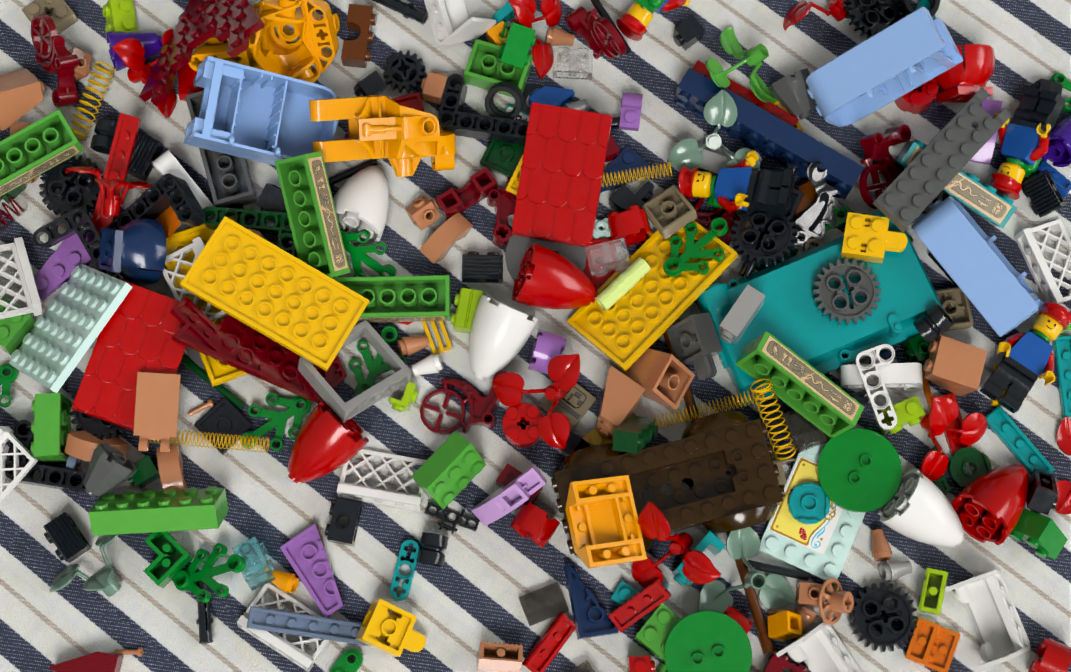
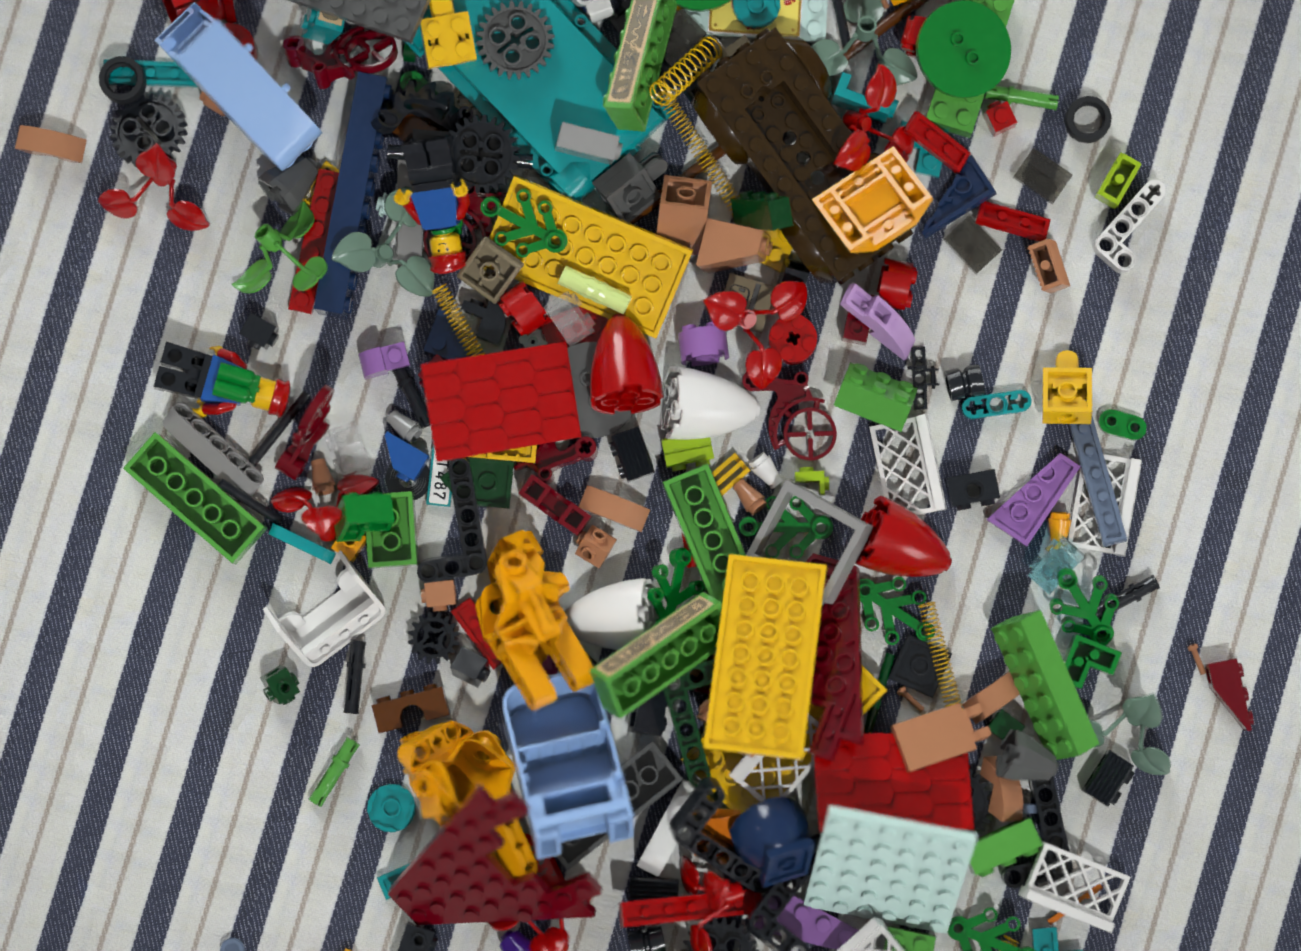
camera: 105 degrees left, 10 degrees up
black tyre [485,81,524,119] -> none

